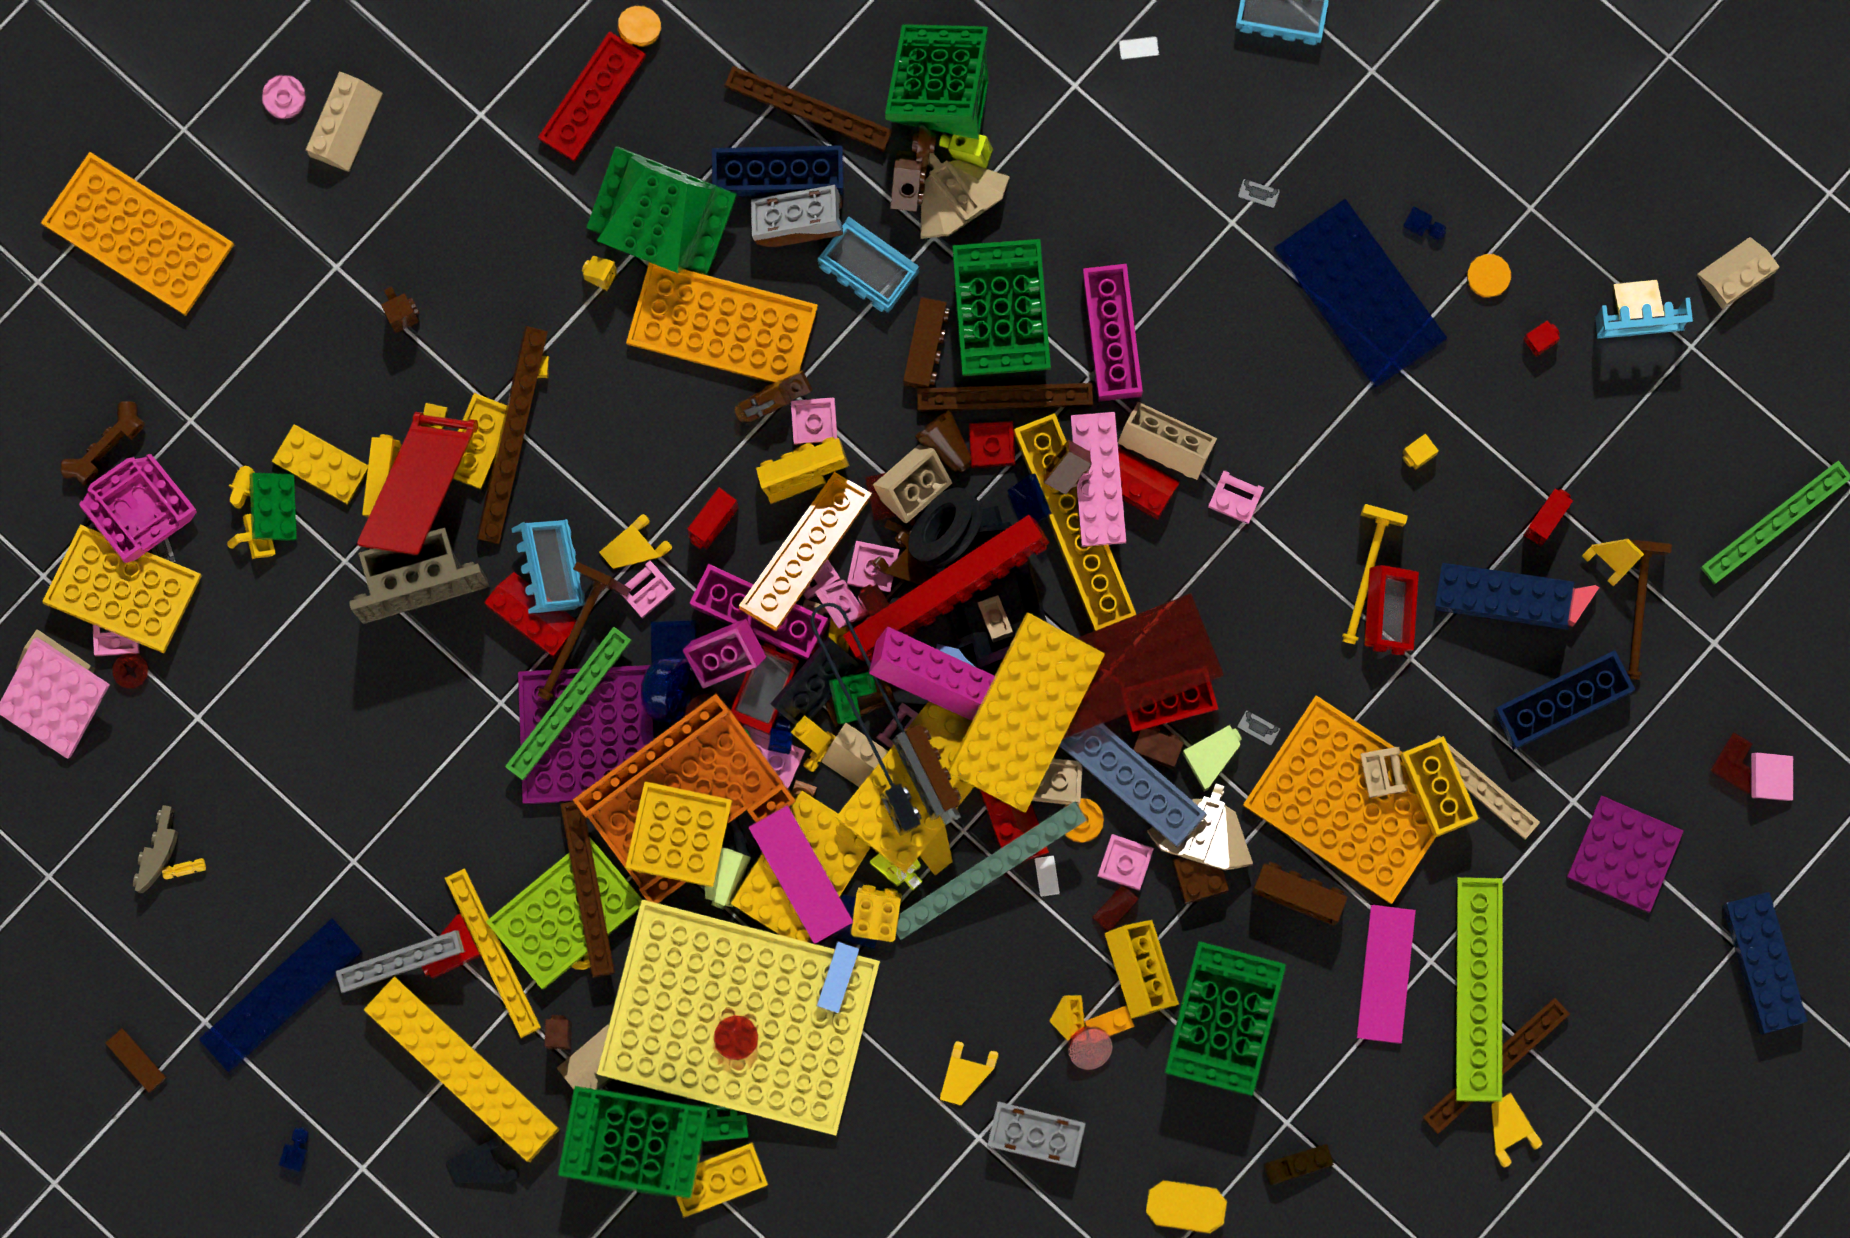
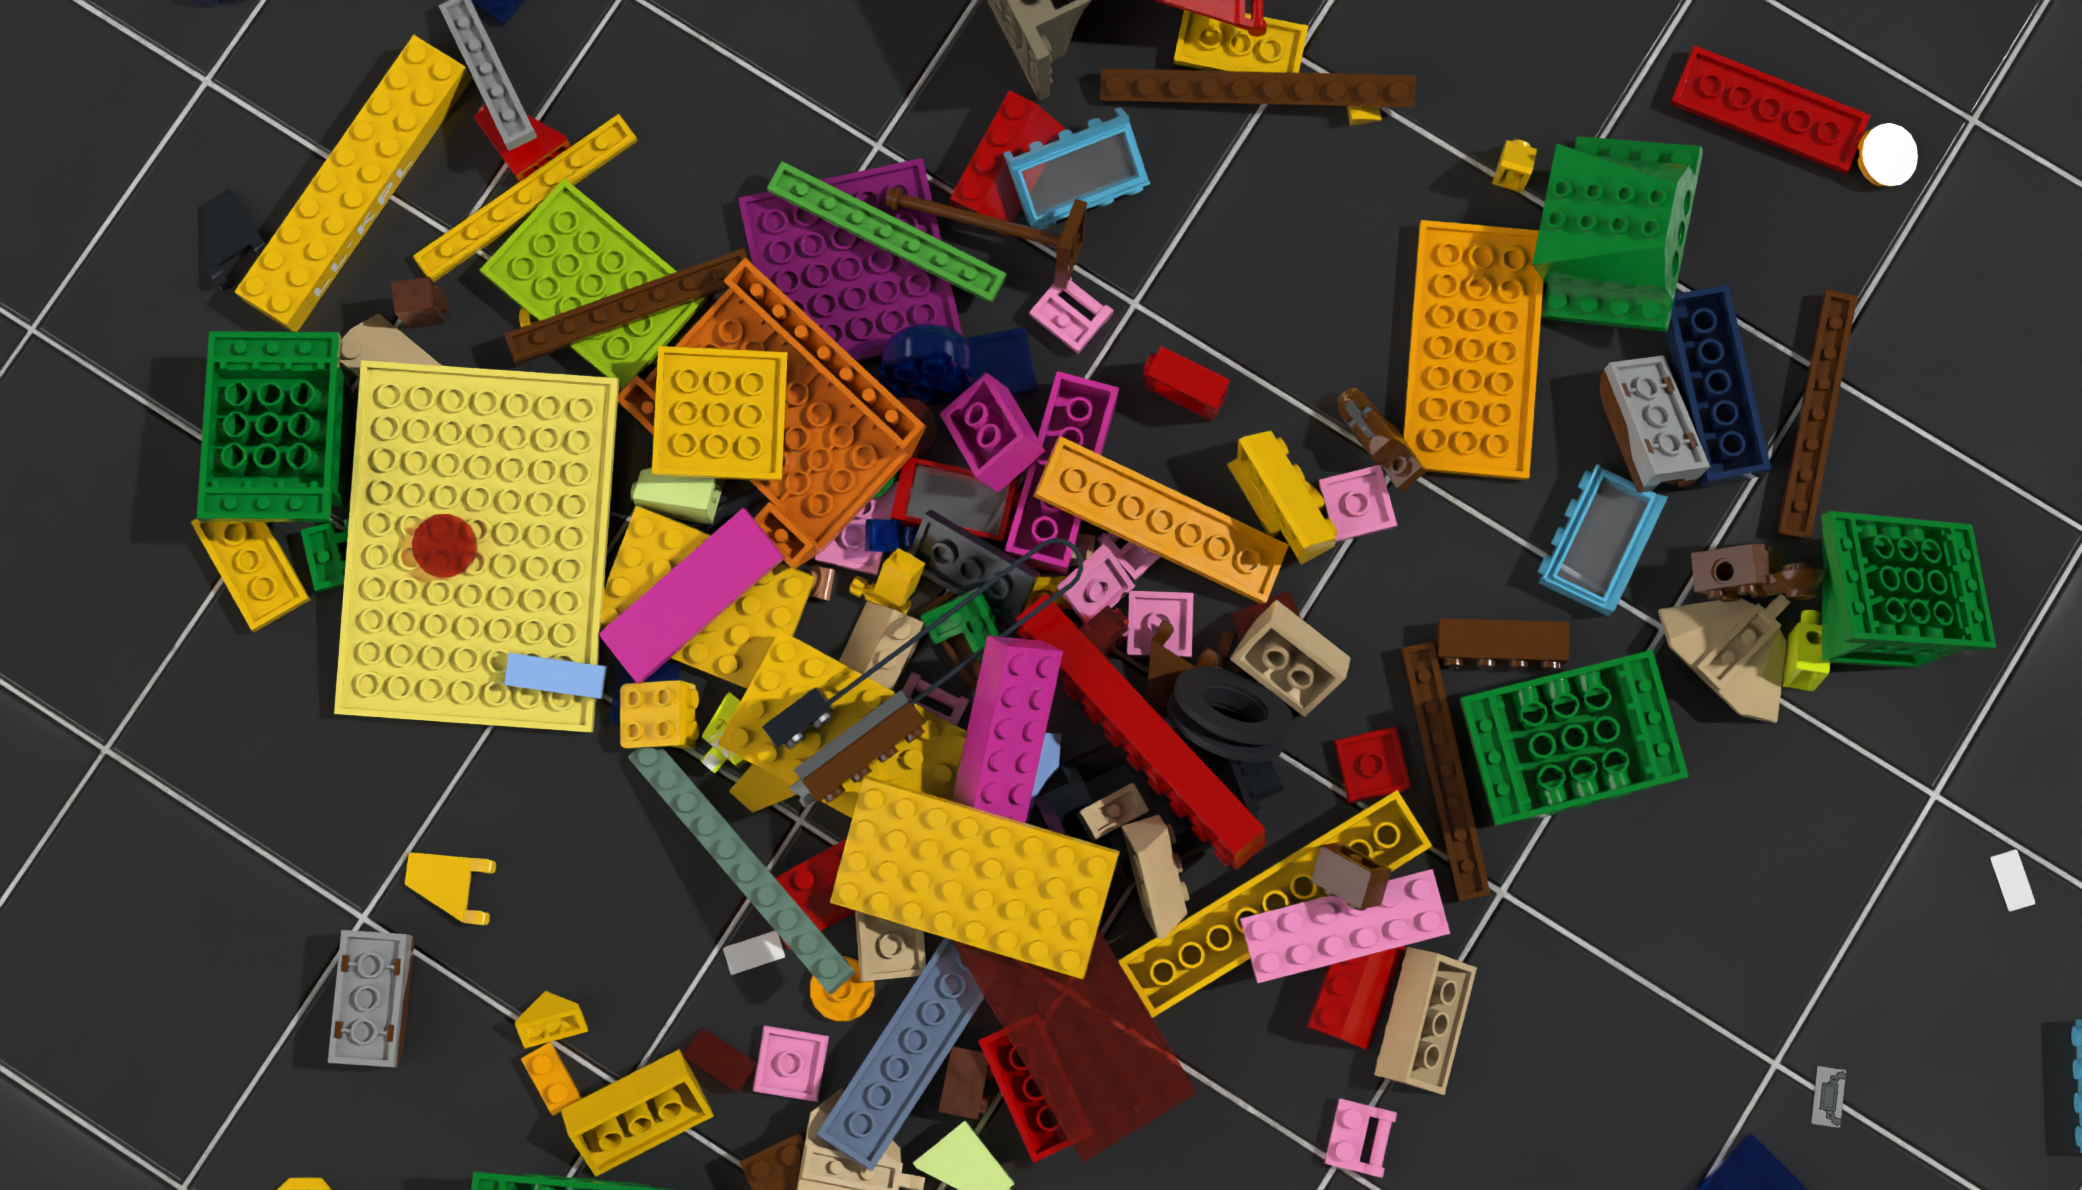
camera: 80 degrees right, 0 degrees up
yellow flag [599,514,672,569] -> none
reddish brown cone [914,410,972,473] -> none
clear blue tile [1007,473,1051,523] -> none
clear red tile [1068,1026,1112,1070] -> none
dark pink brick [1082,264,1143,402] -> none
none -> tan slope [1122,815,1189,939]

